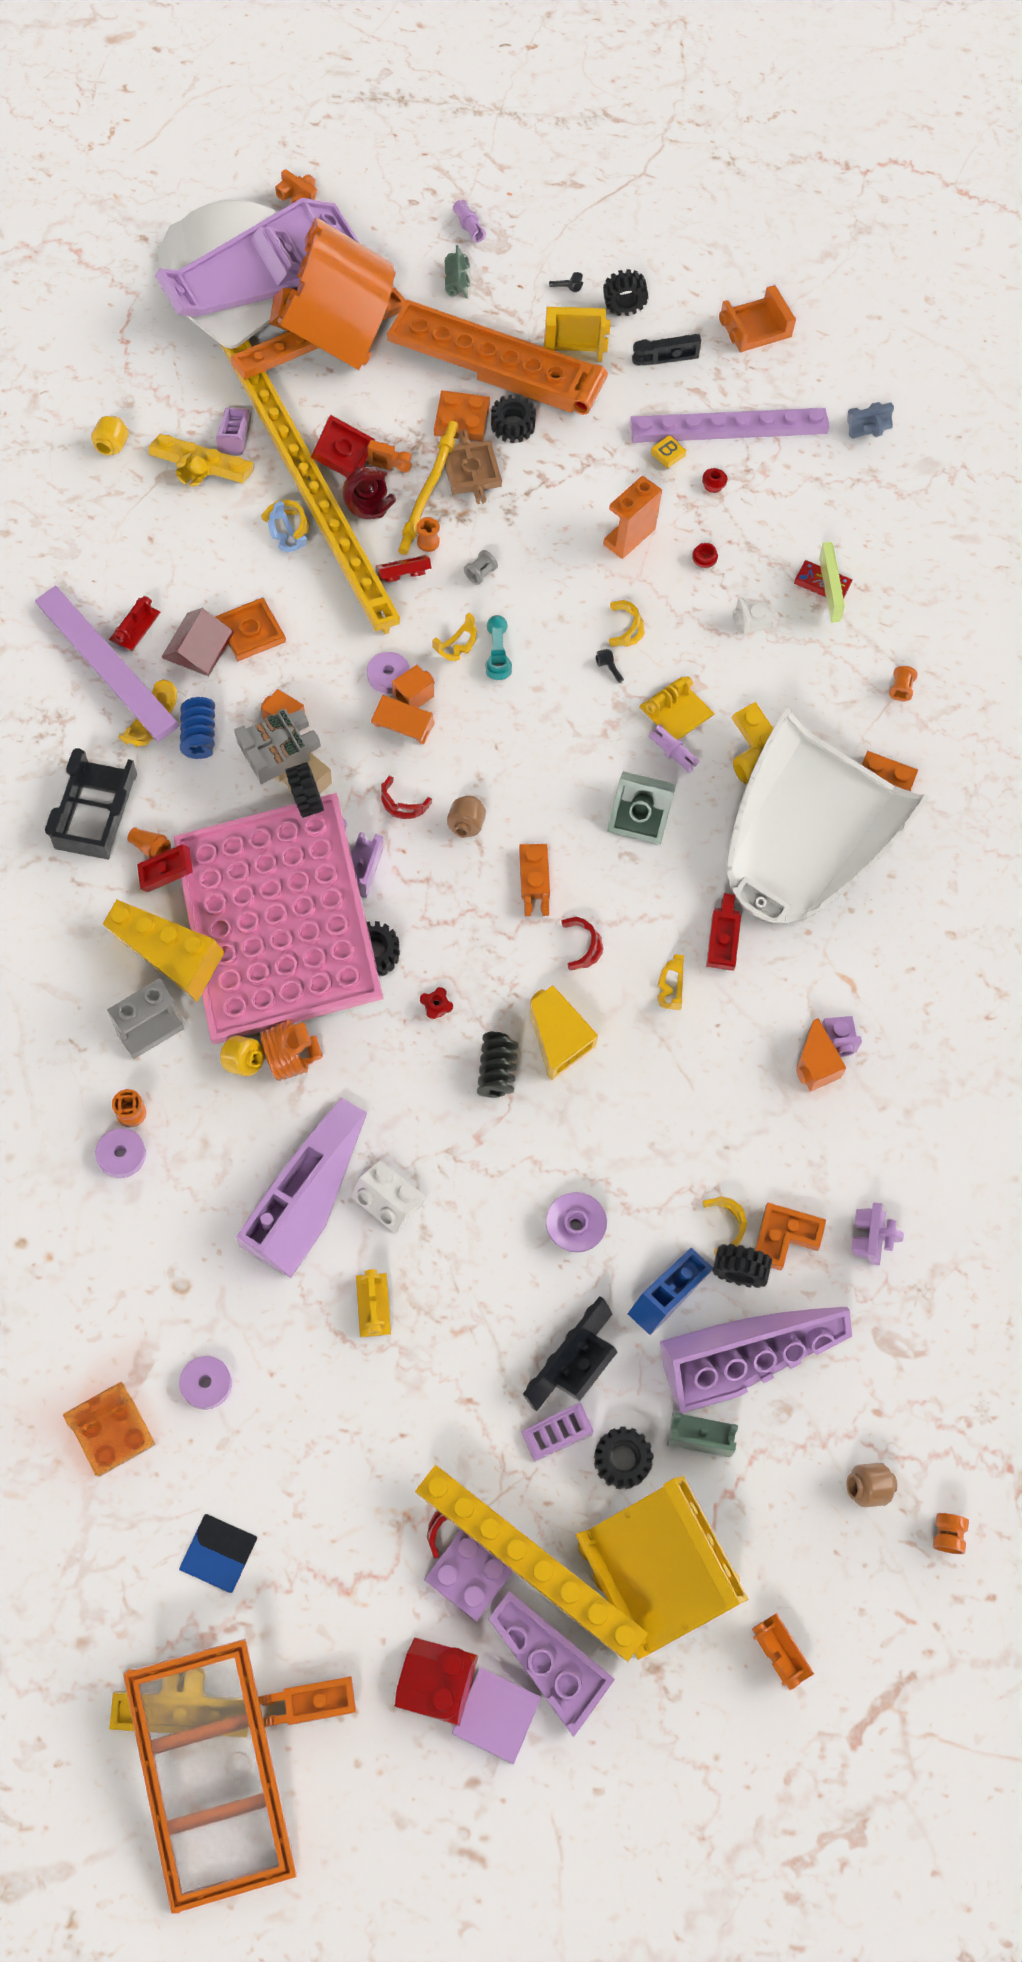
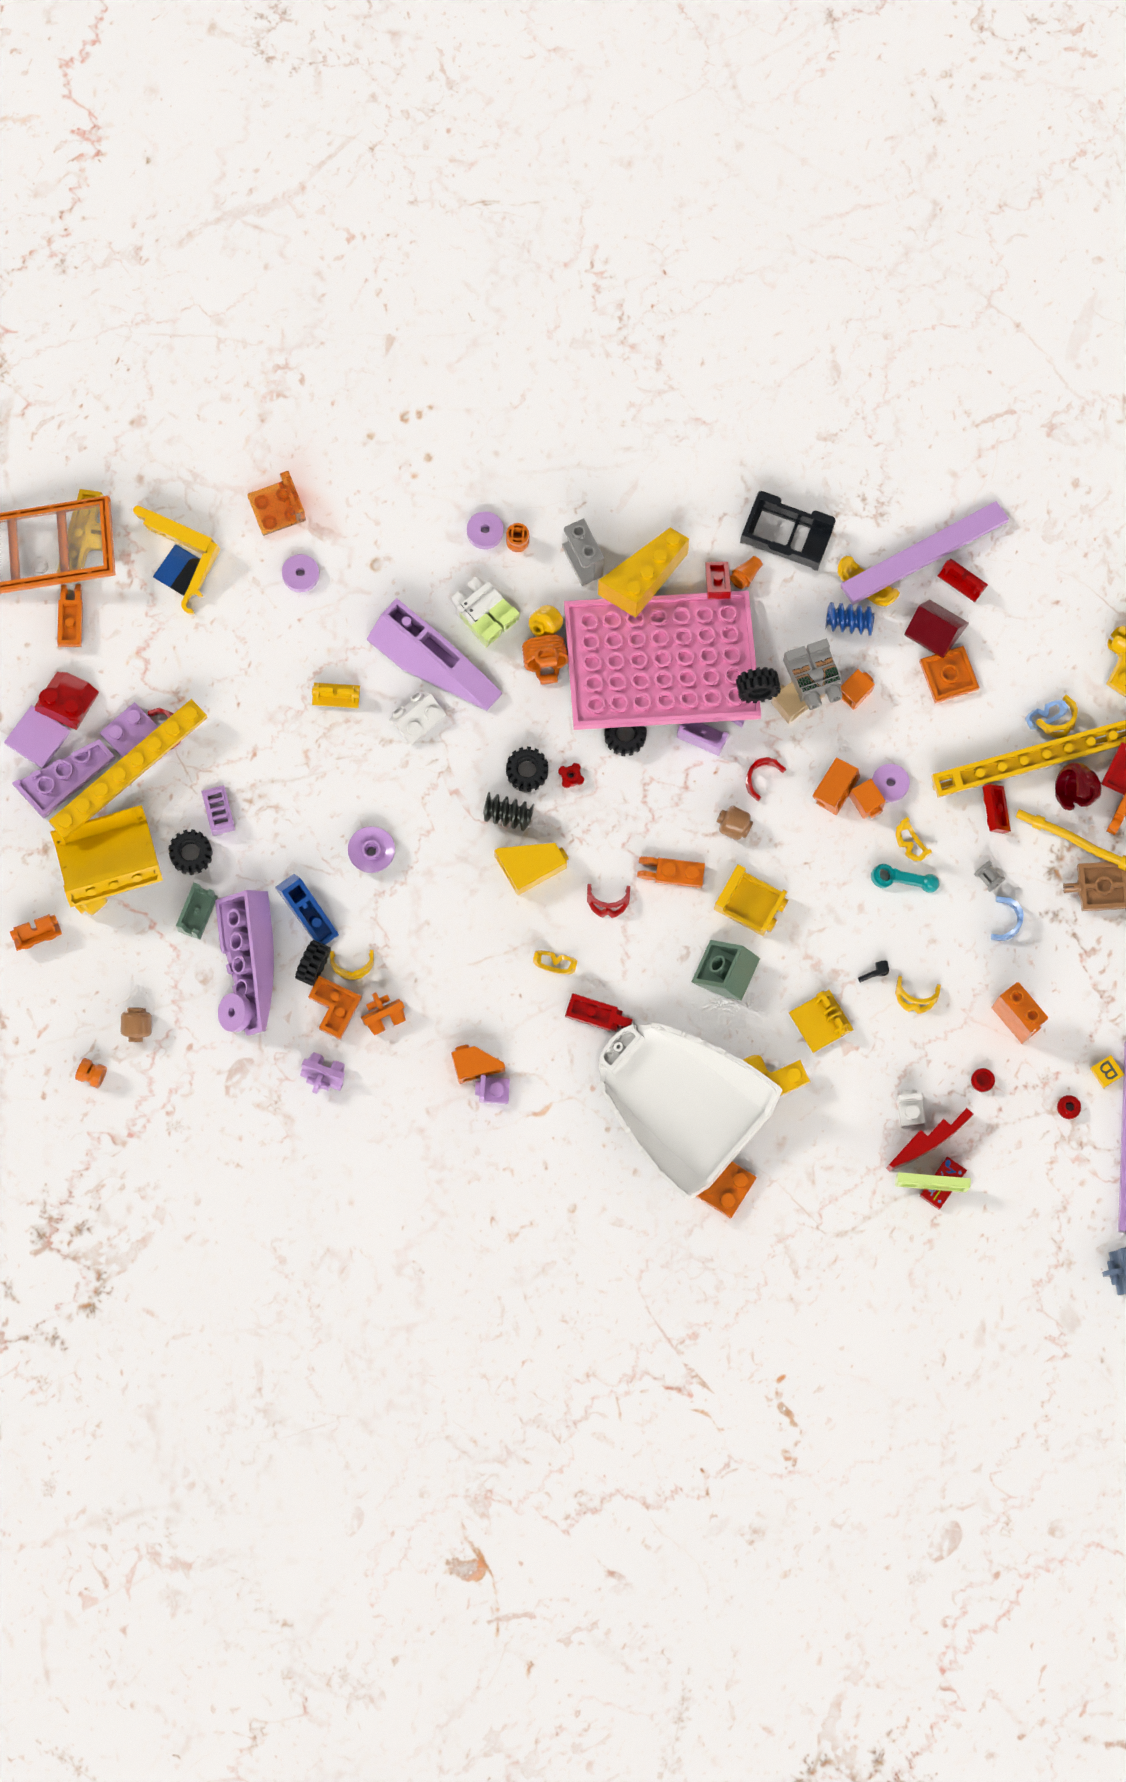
camera: 100 degrees right, 10 degrees up
orange bush [417,517,440,552] -> none
black bracket [523,1296,618,1411] -> none
lavender pin [649,724,700,773] -> none
orange bush [889,666,918,702] -> none
none -> yellow hinge [133,506,221,615]
none -> lavender piece [218,993,252,1032]
none -> orange hips [361,992,406,1035]
none -> hips [451,576,520,647]
none -> black tyre [506,746,548,792]
none -> yellow panel [714,864,789,936]
none -> red slope [886,1108,974,1172]
none -> light blue helmet [991,896,1024,941]

